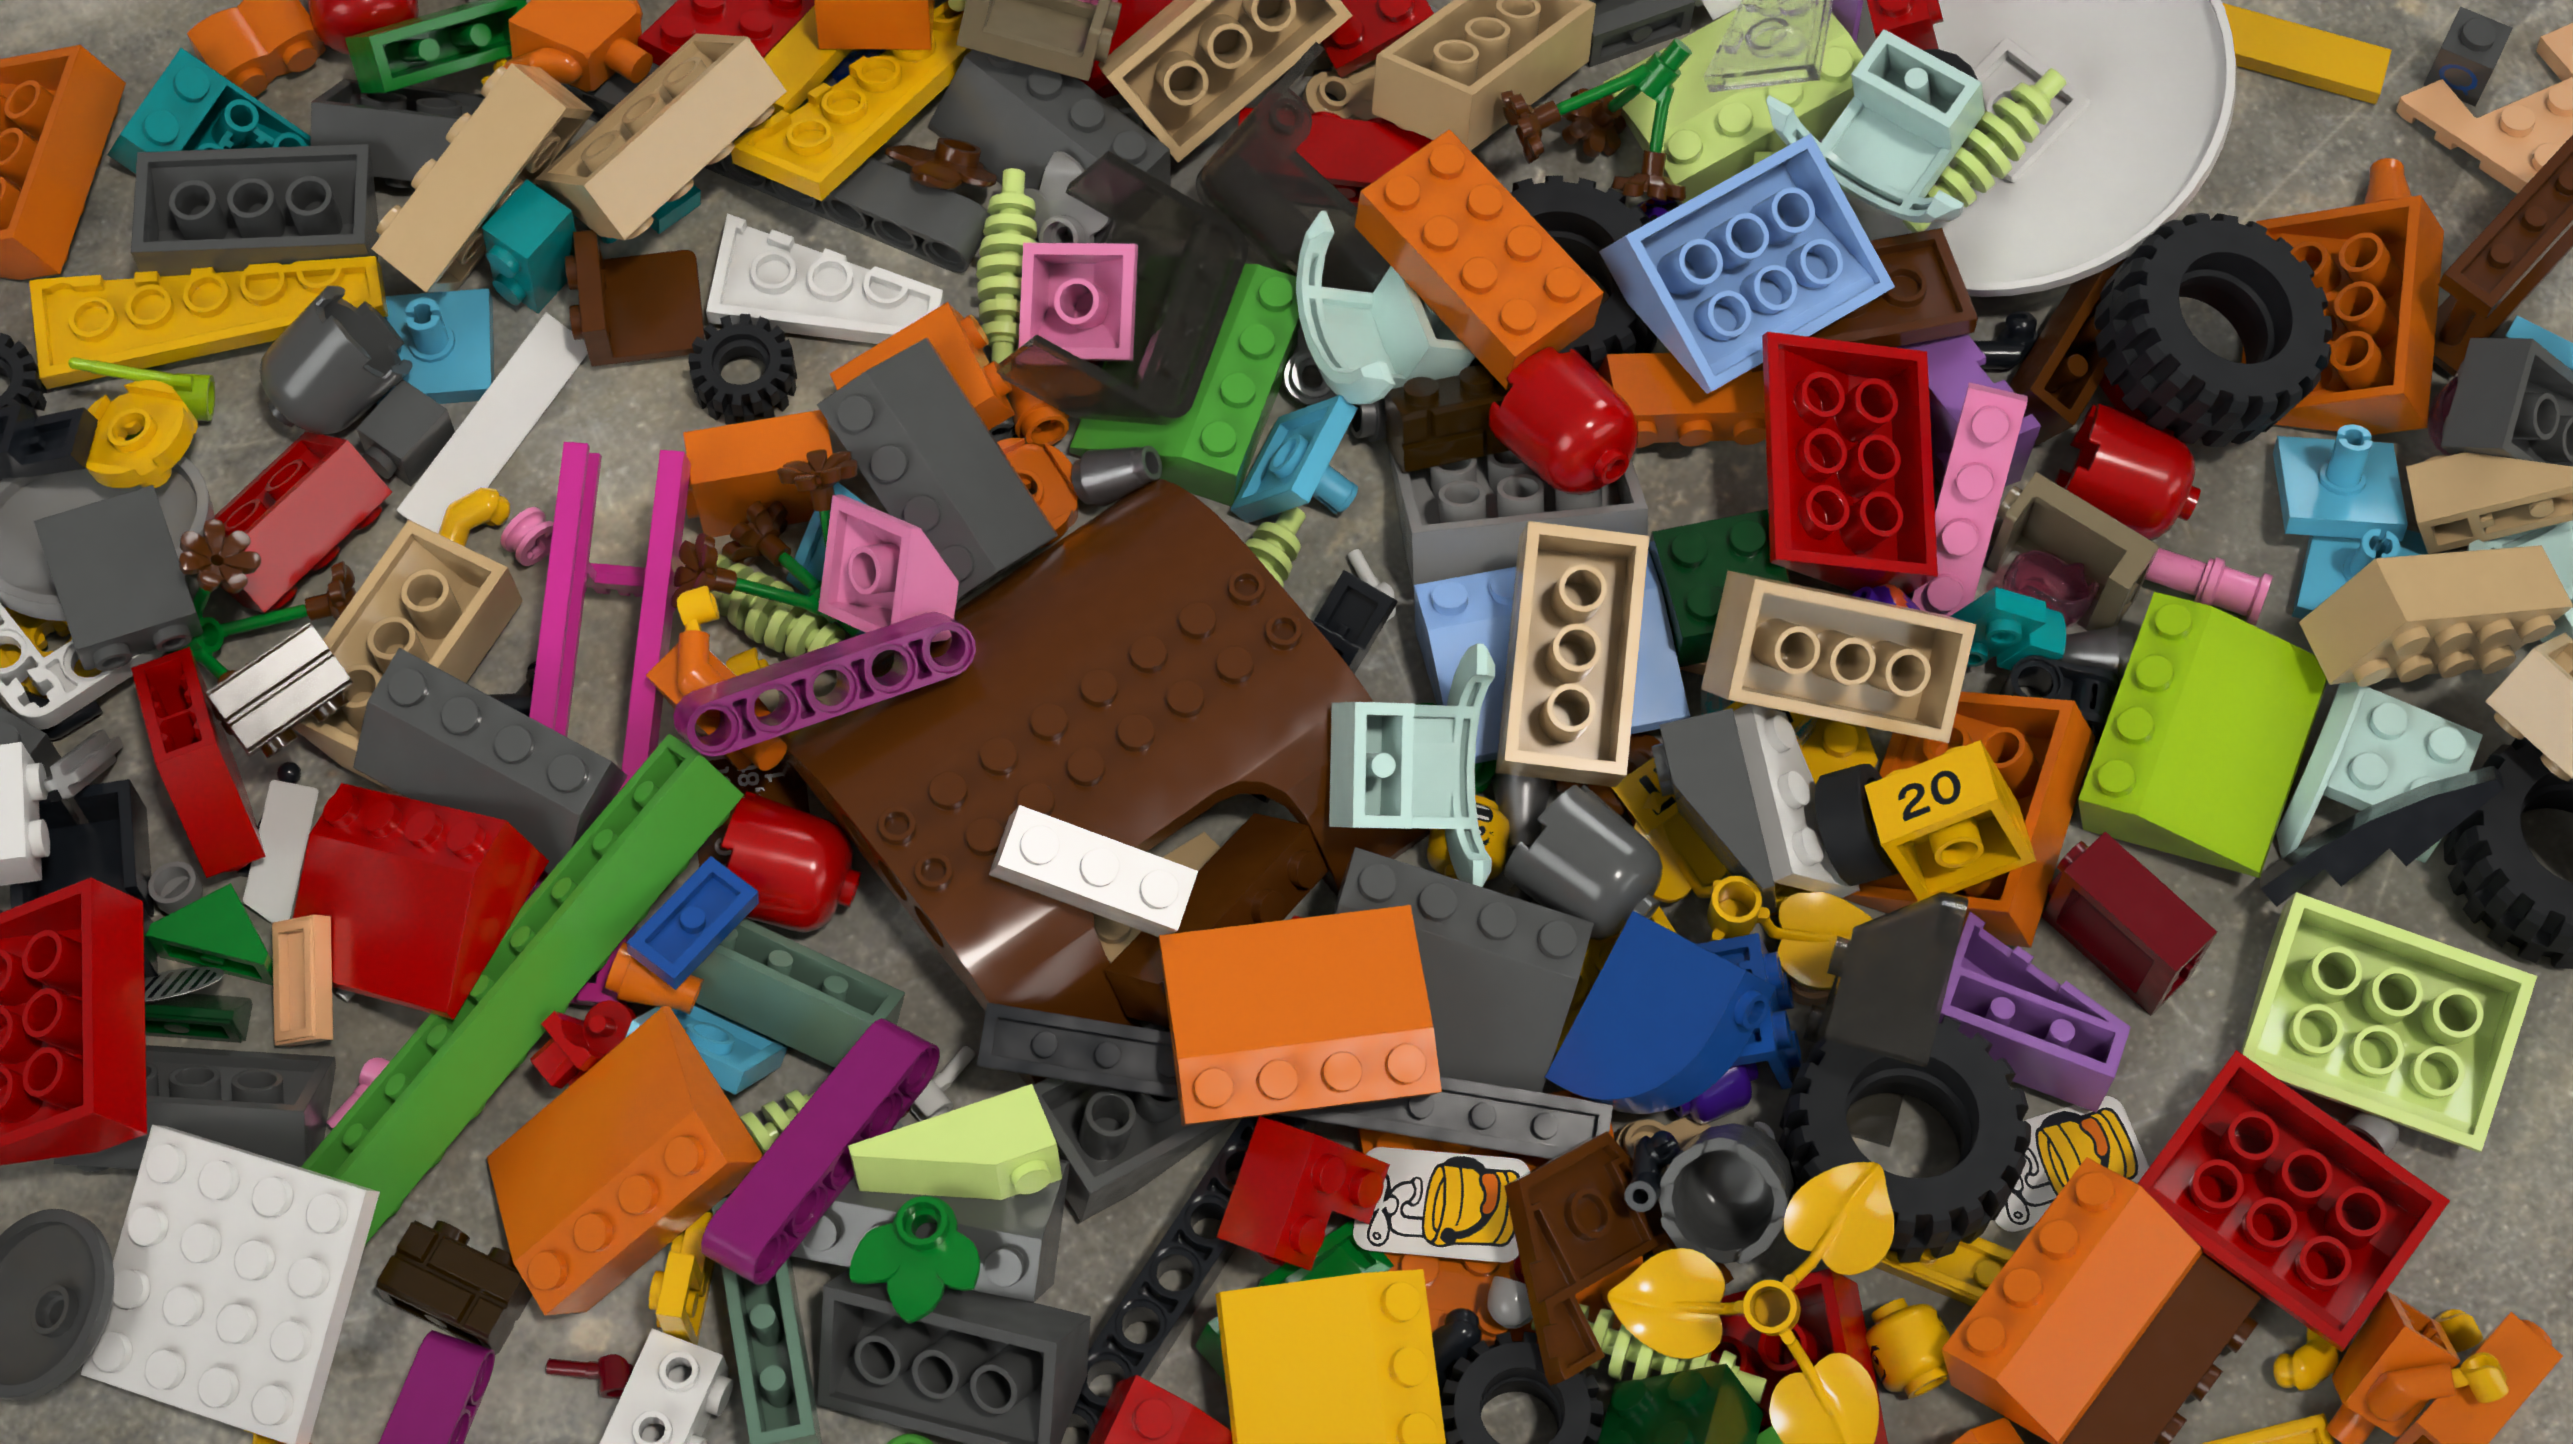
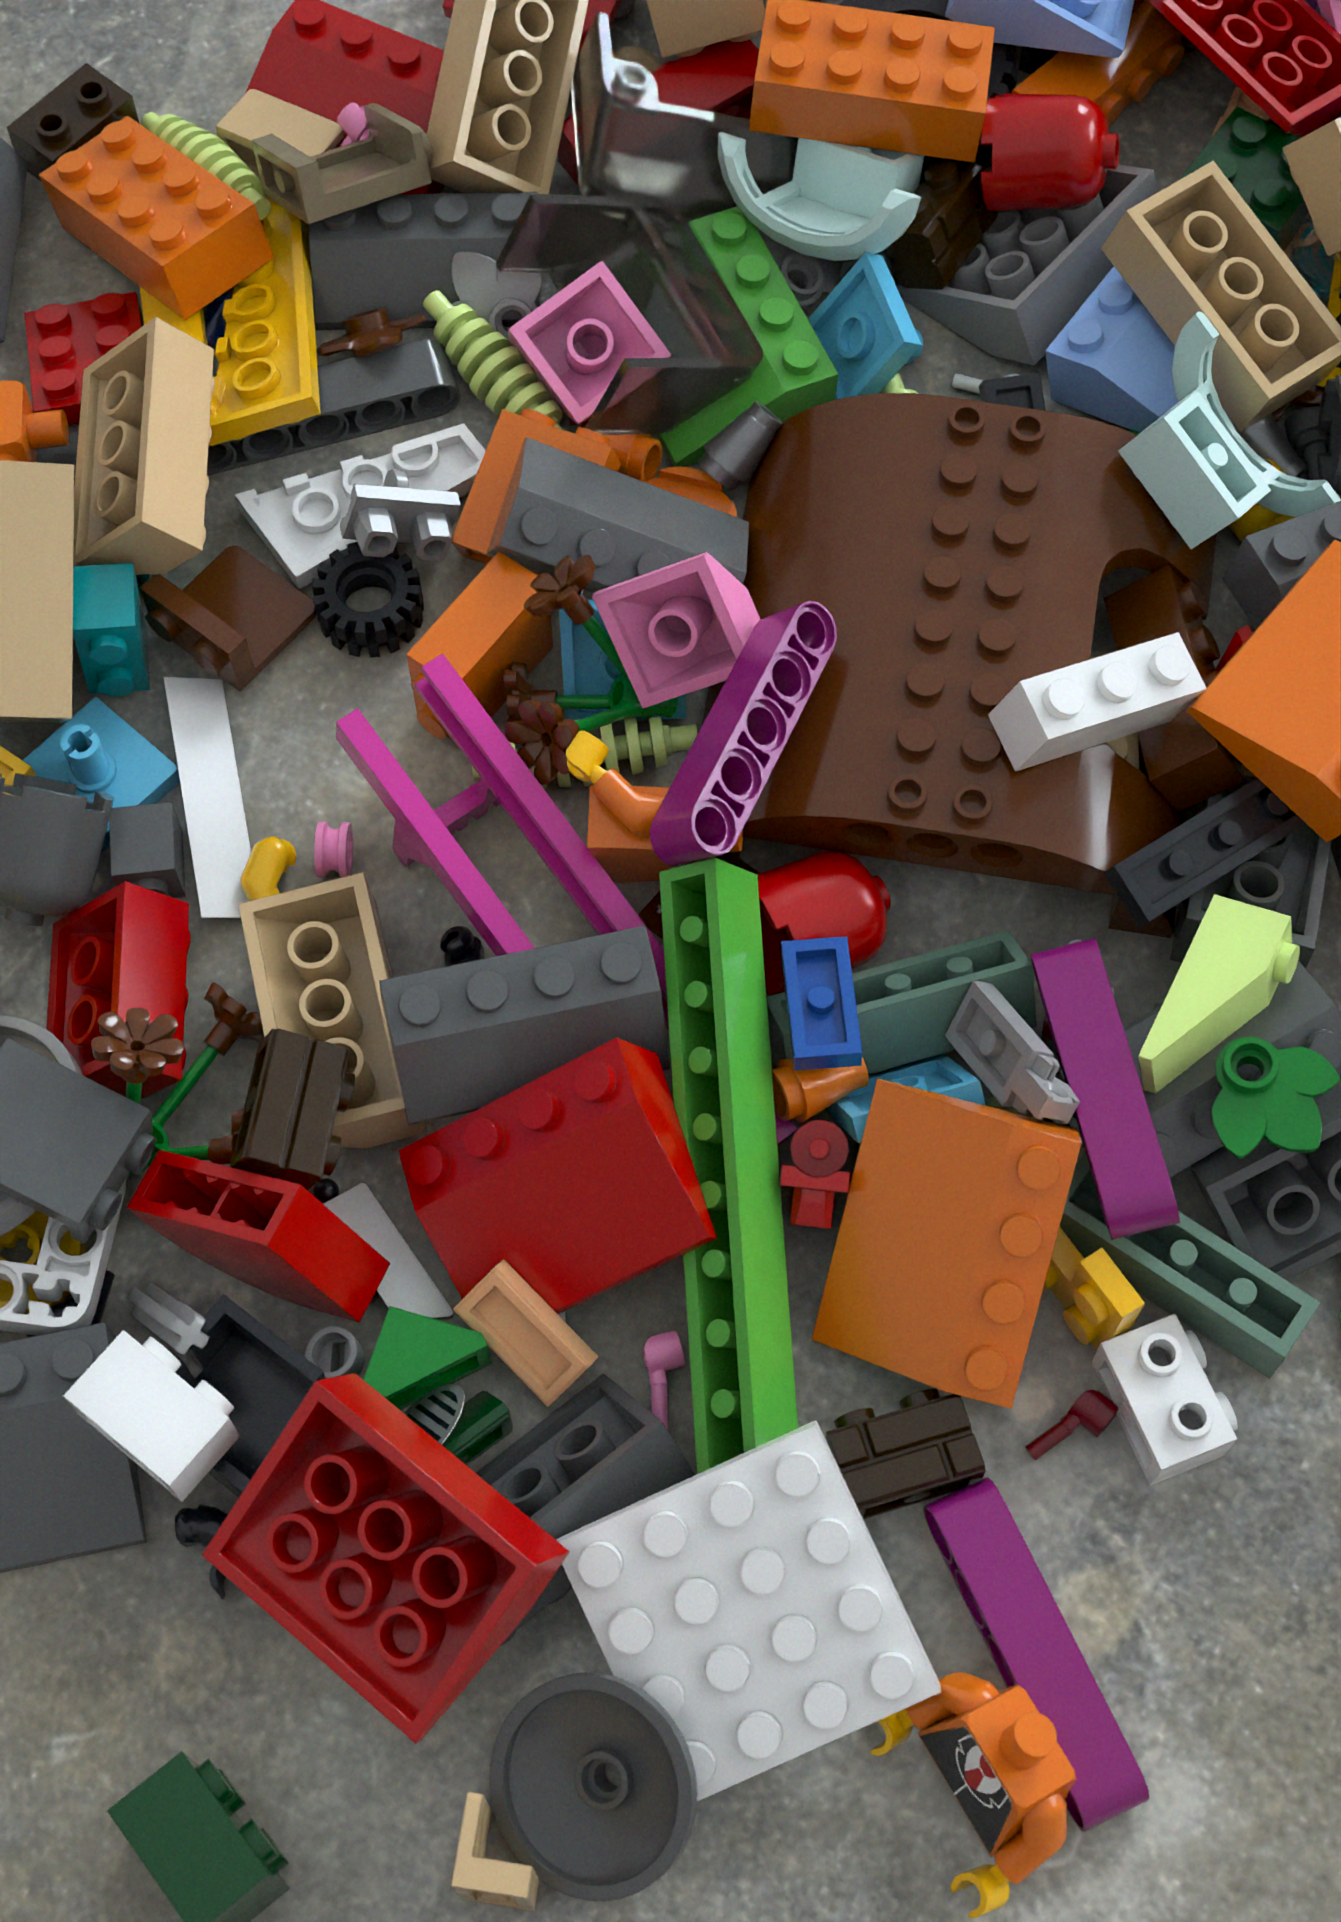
camera: 40 degrees left, 0 degrees up
none -> light grey hips [340,469,461,562]
none -> light grey hinge [945,980,1080,1124]

